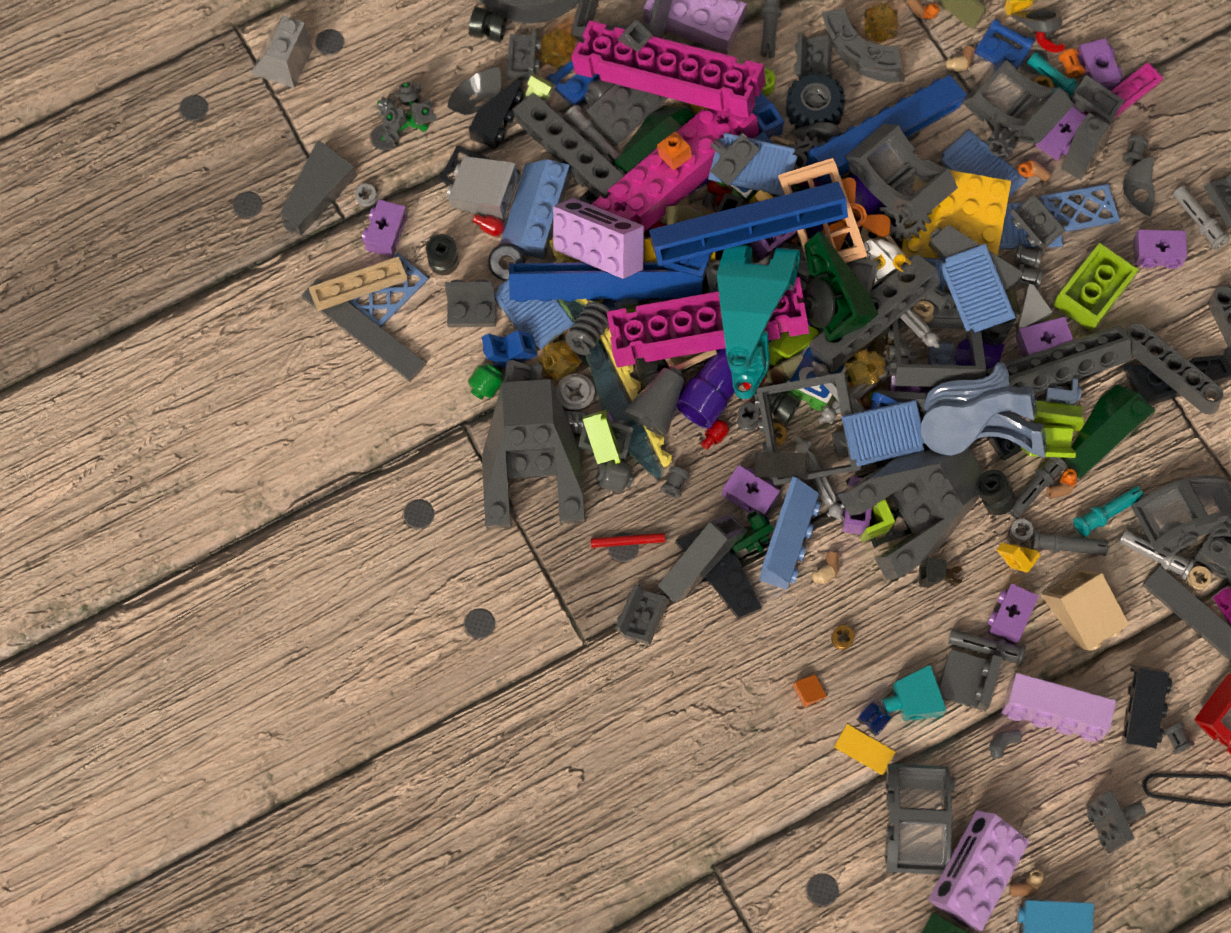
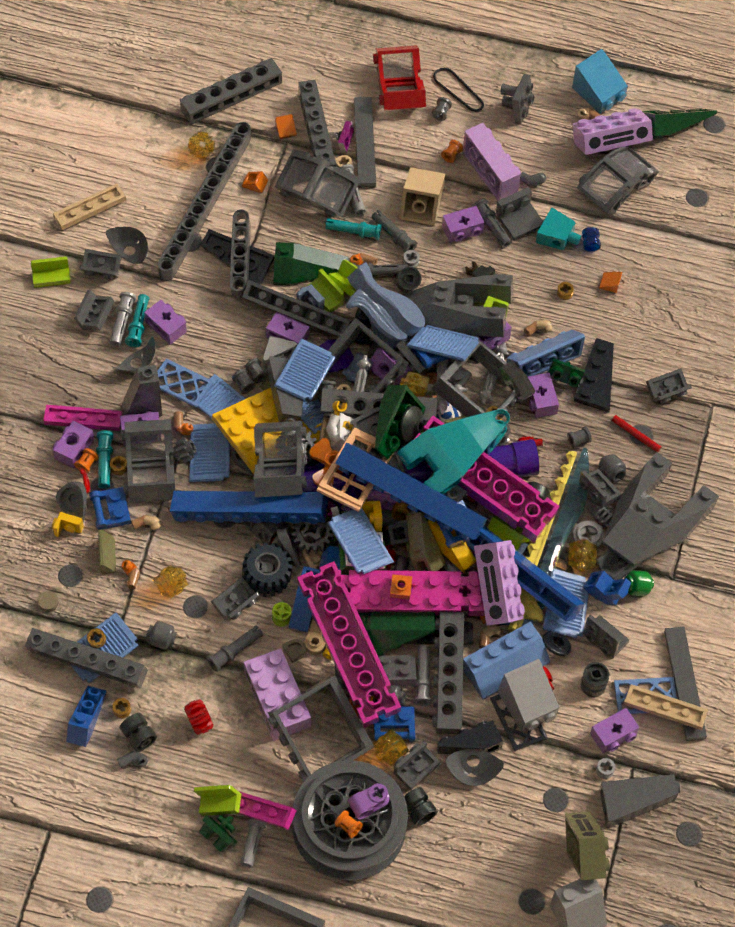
camera: 140 degrees left, 10 degrees down
dark grey plant [377,82,437,147] -> none
yellowish green bracket [526,74,556,101] -> none
dark grey piece [565,302,611,355] -> none
panel [583,410,621,464] -> none
dark grey slope [618,19,653,52] -> none
dark grey cone [624,366,684,437] -> none
dark grey slope [658,513,747,603] -> none
dark grey plate [710,134,760,187] -> none
dark grey window [822,8,905,83] -> none
yellow sticker [834,724,895,775] -> none
yellow bracket [996,542,1041,573] -> none
dark grey bracket [1009,195,1066,249] -> none
lime brick [1053,243,1139,333] -> none
dark grey bracket [1069,75,1124,124] -> none
dark grey bush [1122,135,1149,166] -> none
black wedge [1122,664,1172,749] -> none
none -> teal pin [125,294,150,348]
none -> orange bush [441,139,463,163]
none -> olive brick [565,811,610,880]

